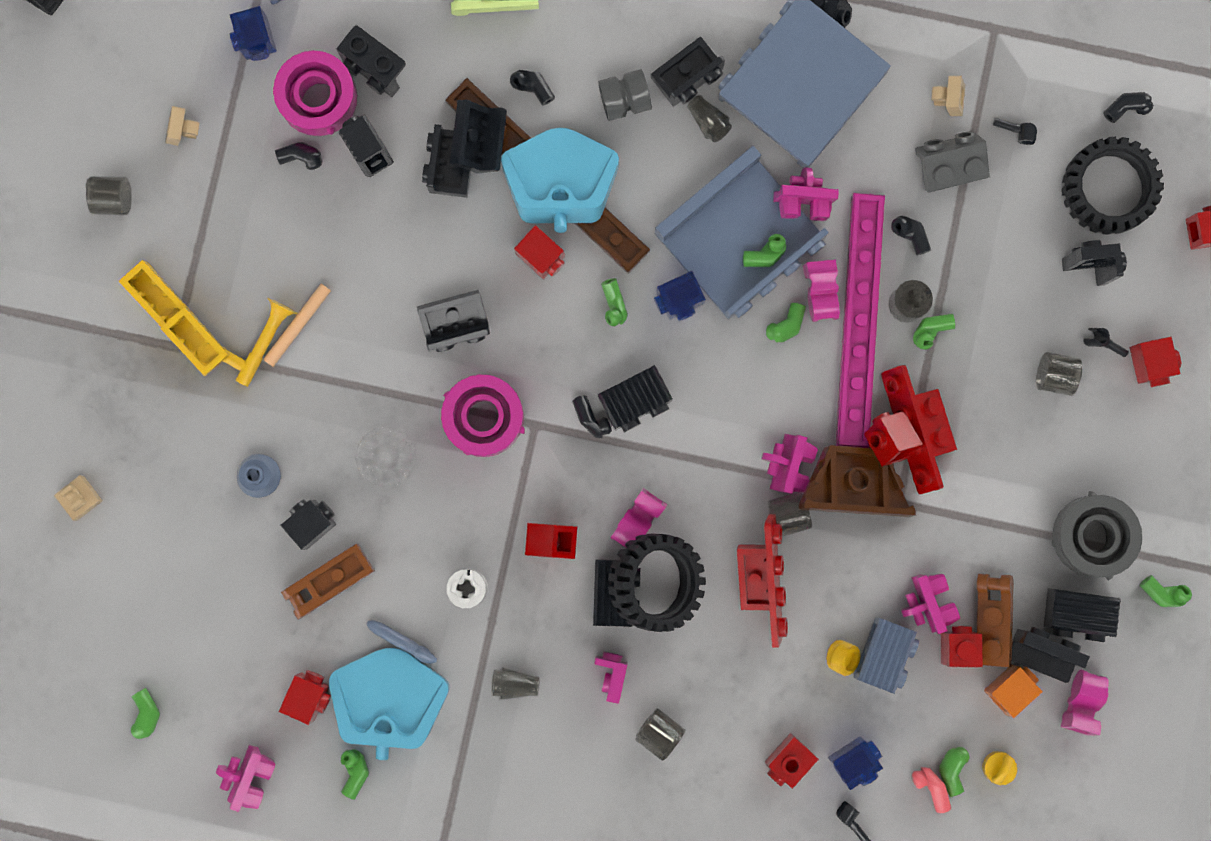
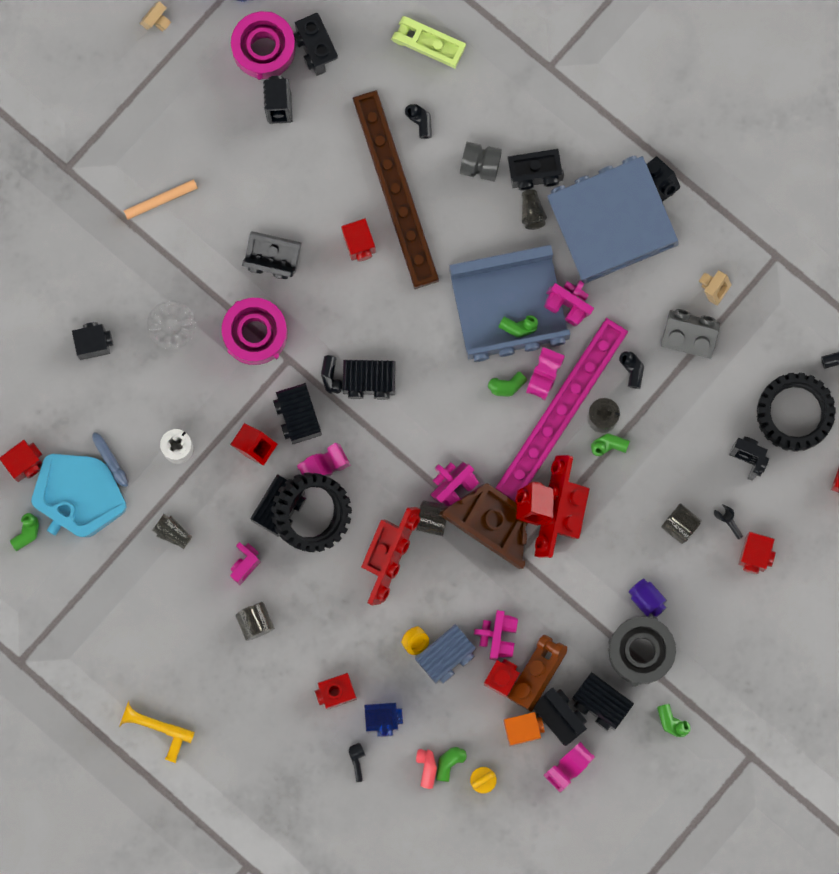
camera: 30 degrees right, 5 degrees down
clear smoke piece [85,176,132,215] -> none
yellow slope [119,260,230,376] -> none
yellow piece [223,298,298,387] -> none
sand blue cone [237,454,281,498] -> none
black arm [275,142,322,170] -> none
dark orange plate [281,544,375,620] -> none
black bracket [422,124,471,198] -> none
black bracket [450,99,507,173] -> none
medium azure animal [501,128,619,233] -> none
bright green arm [601,278,628,327] -> none
clear blue brick [654,271,706,321] -> none
black hand [993,118,1037,145] -> none
none -> black brick [273,383,322,445]
none -> dark purple brick [629,578,667,617]

